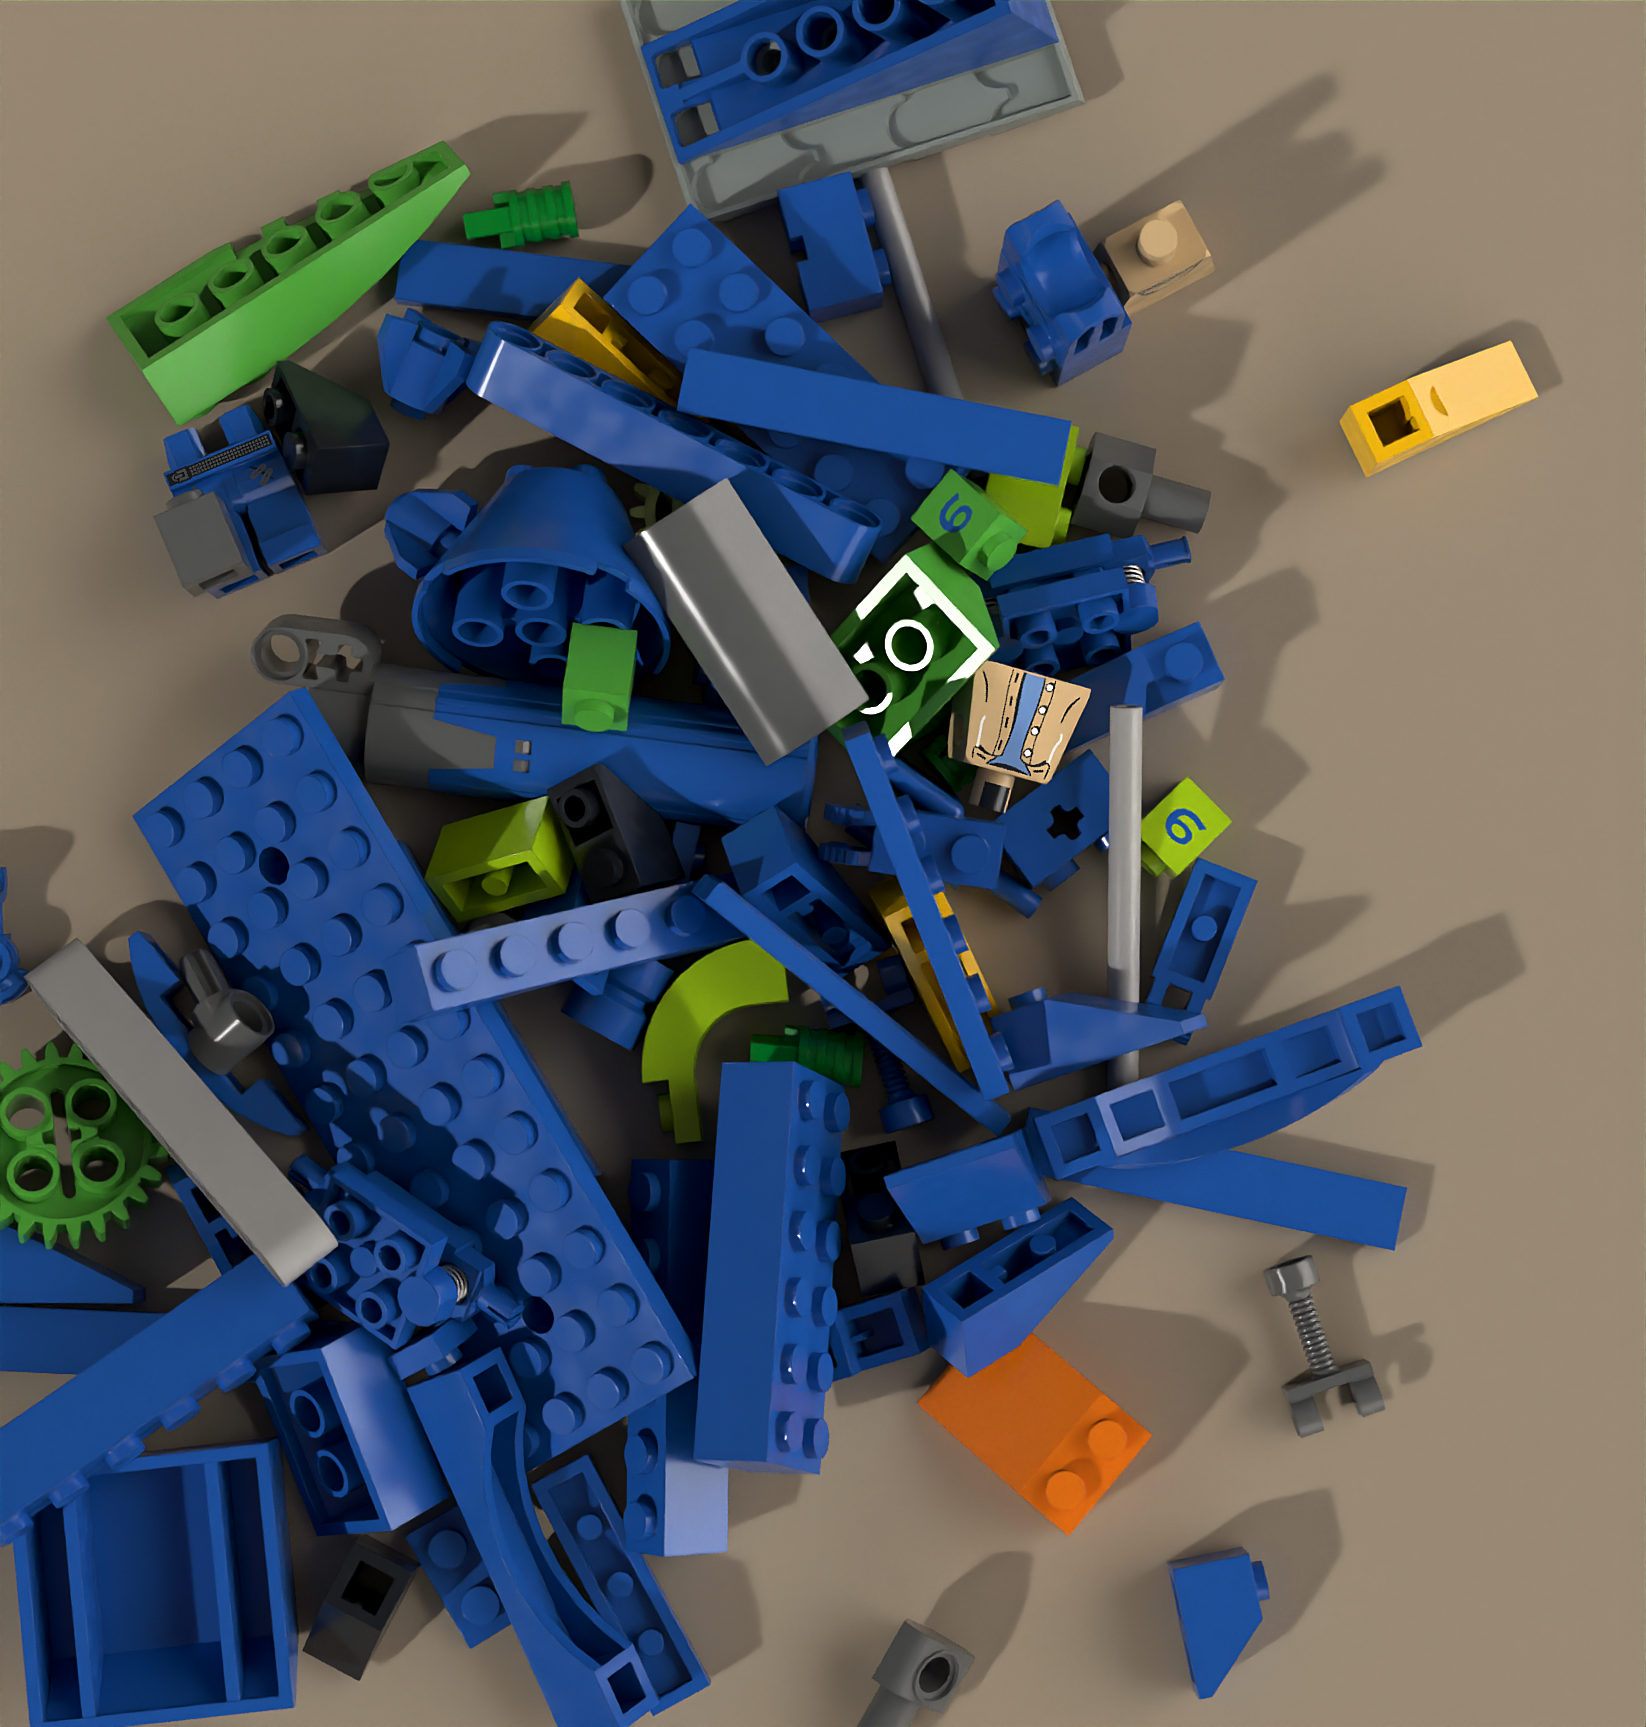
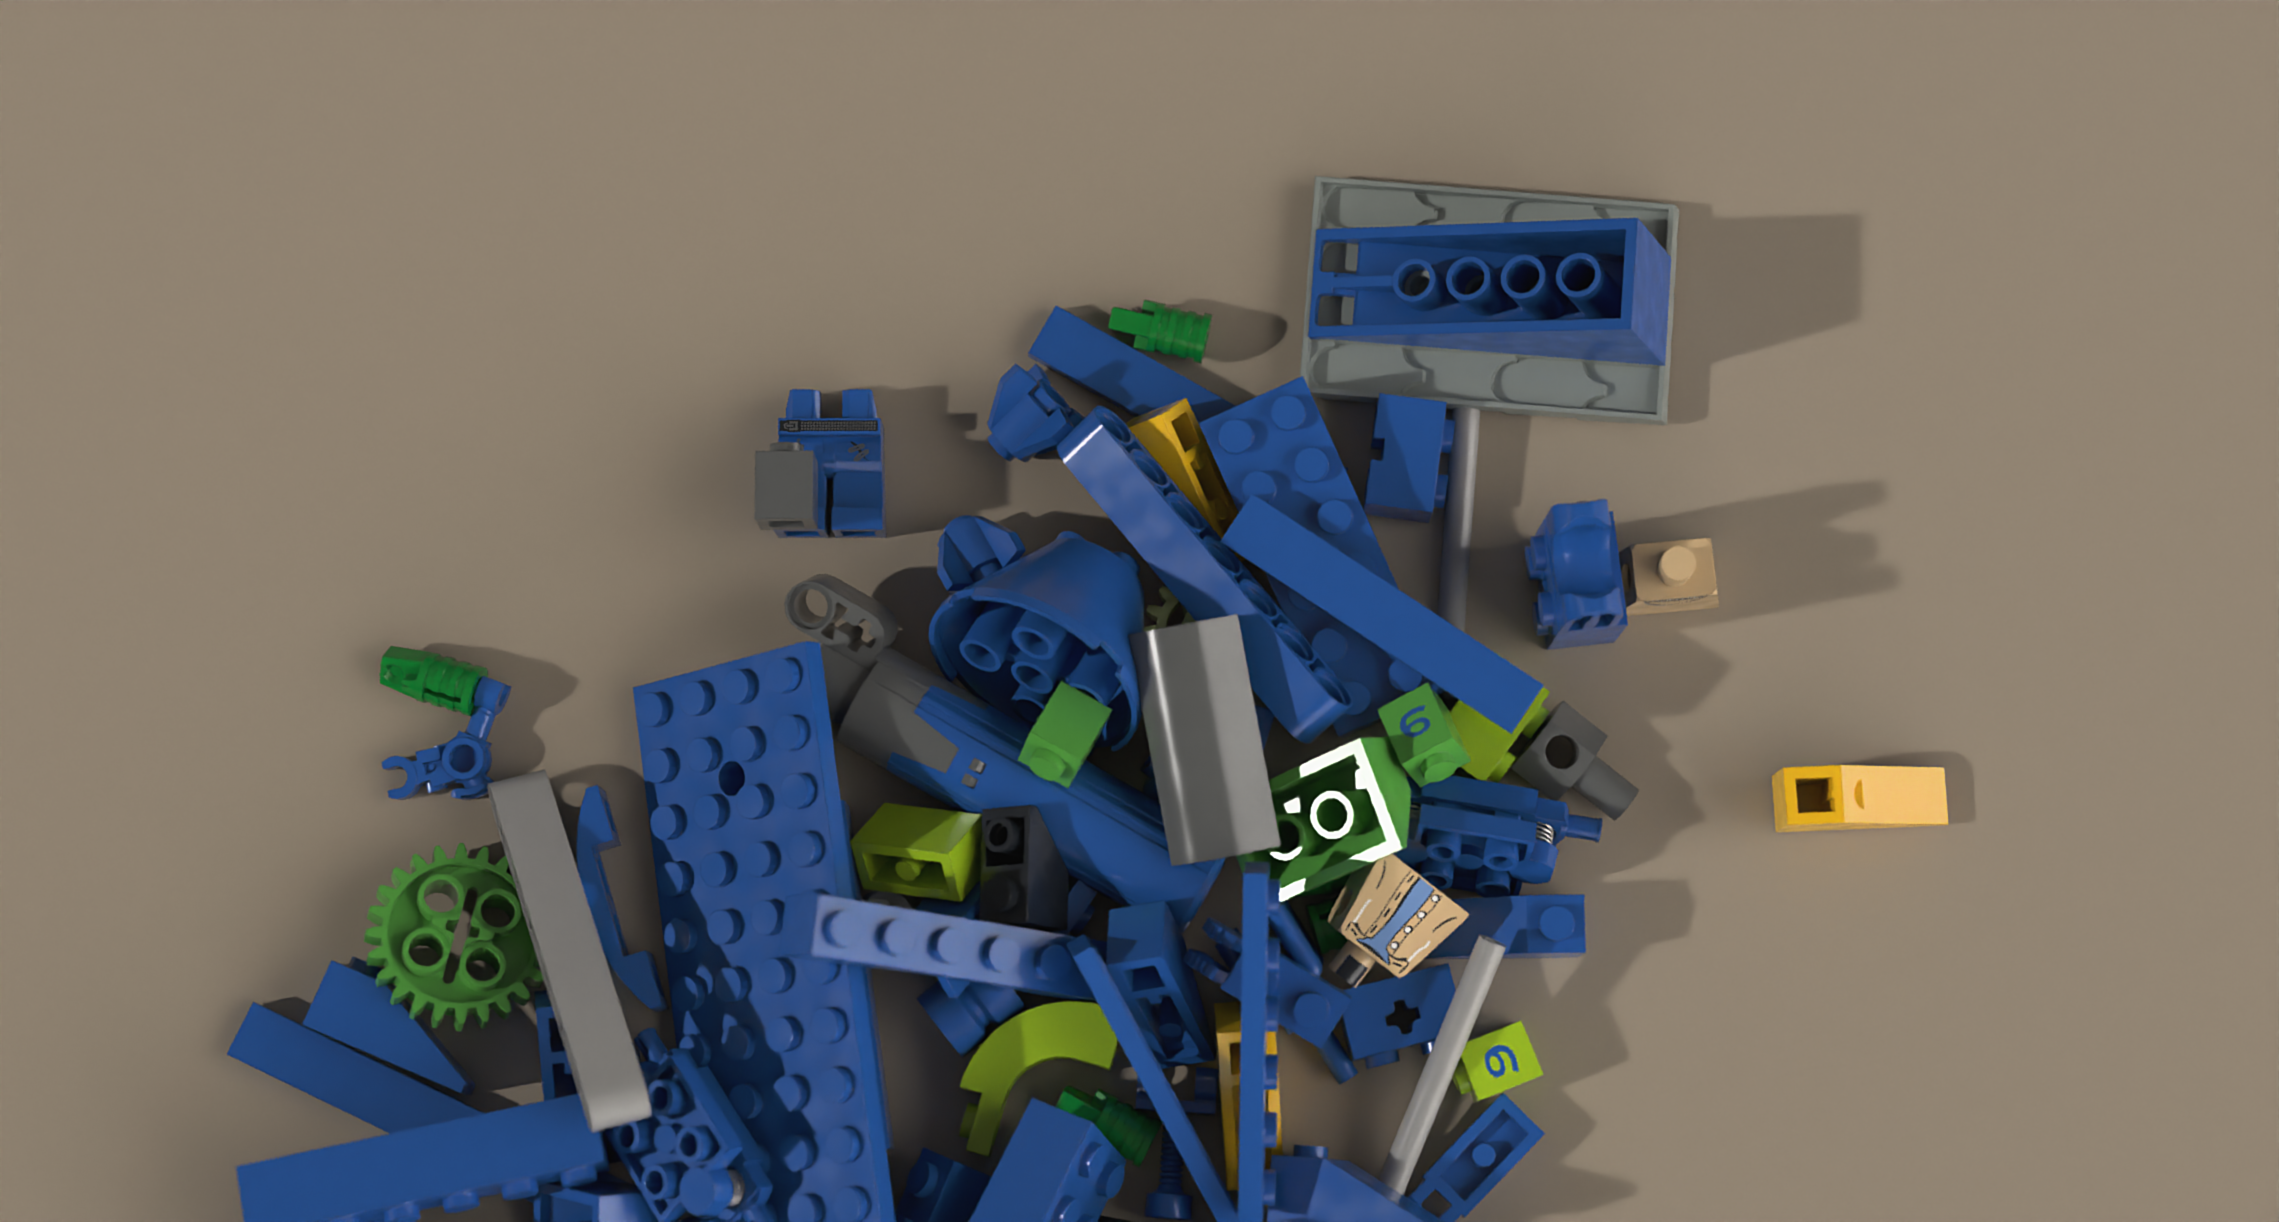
camera: 20 degrees right, 5 degrees down
bright green wedge [106,140,471,427] -> none
dark grey axle [179,948,275,1075] -> none
black slope [263,360,390,495] -> none

